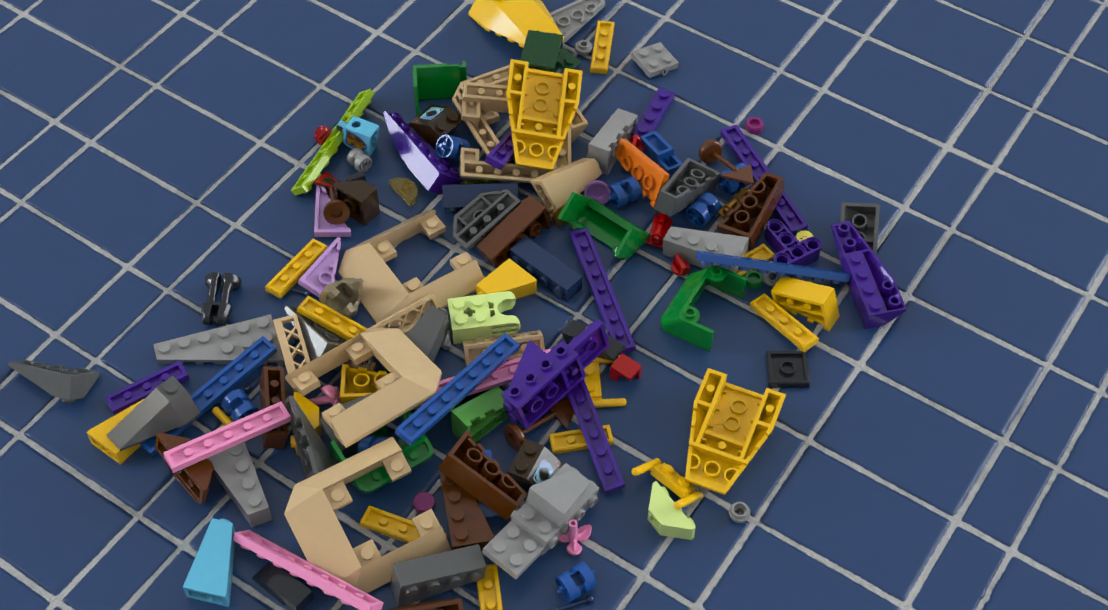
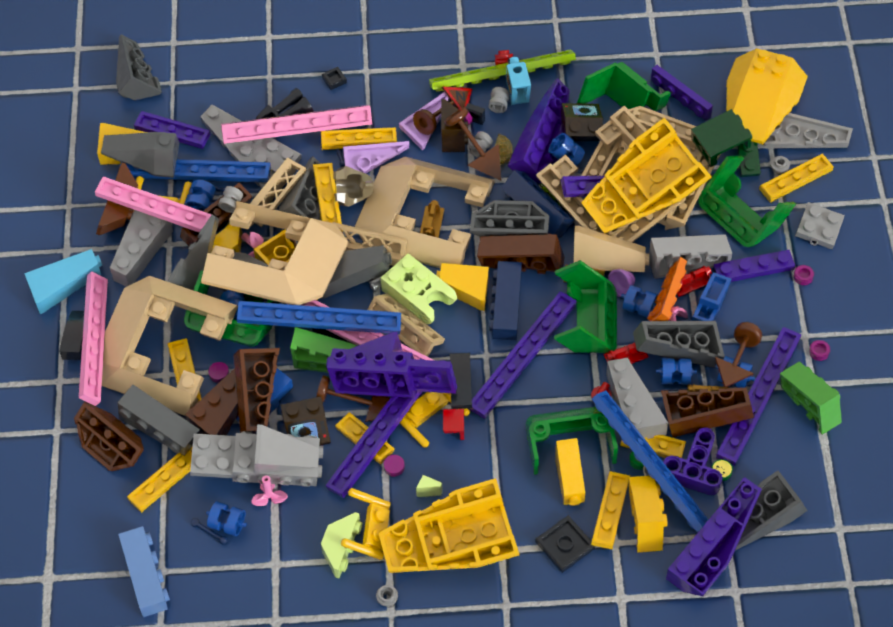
camera: 55 degrees right, 5 degrees up
none -> light grey wheel [218,186,243,213]
none -> bright pink plate [221,105,372,144]
none -> black tile [322,67,347,90]
none -> magenta tile [384,455,405,477]
none -> yellowish green slope [416,475,442,497]
none -> pearl gold hinge [420,200,445,238]
none -> reddish brown piece [444,106,501,180]
none -> light grey wheel [467,131,493,157]
none -> yellow slope [555,438,585,506]
none -> dark purple plate [651,65,713,121]
none -> green windscreen [698,156,796,247]
none -> bright green wedge [780,361,842,435]
none -> magenta tile [793,265,814,285]

